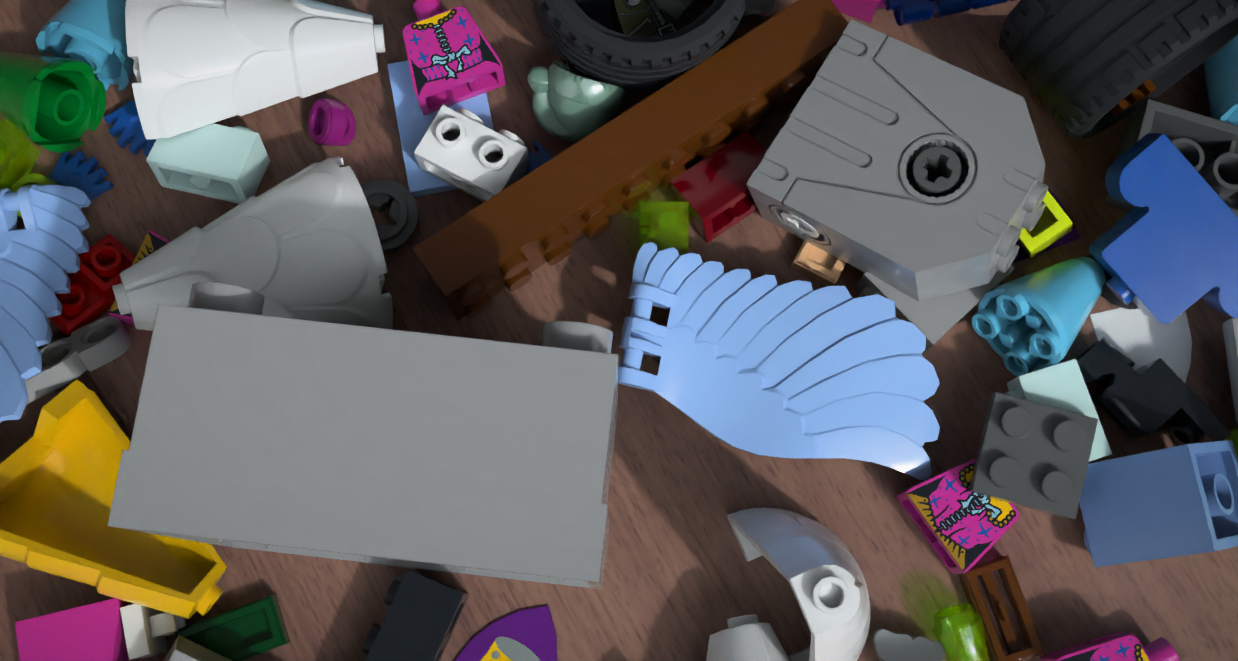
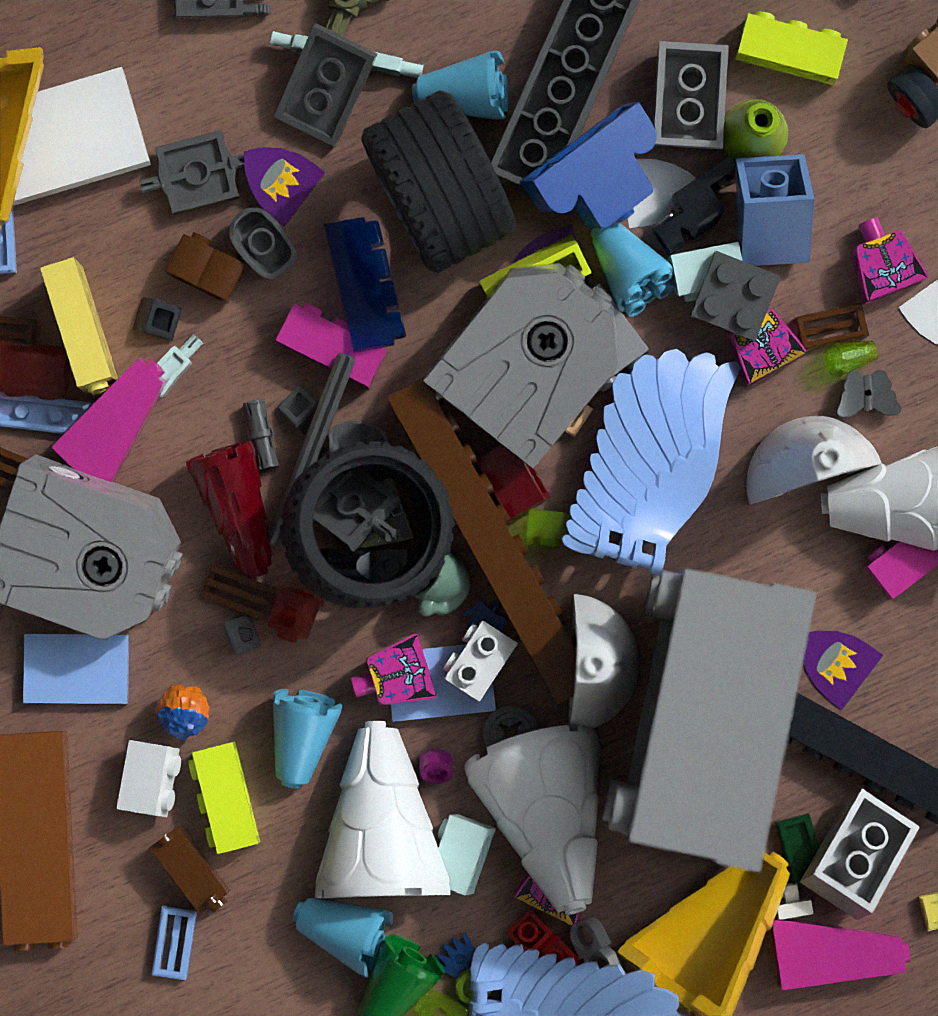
camera: 85 degrees left, 10 degrees up
blue piece [104,100,156,157] -> none
none -> white cone [568,594,640,732]

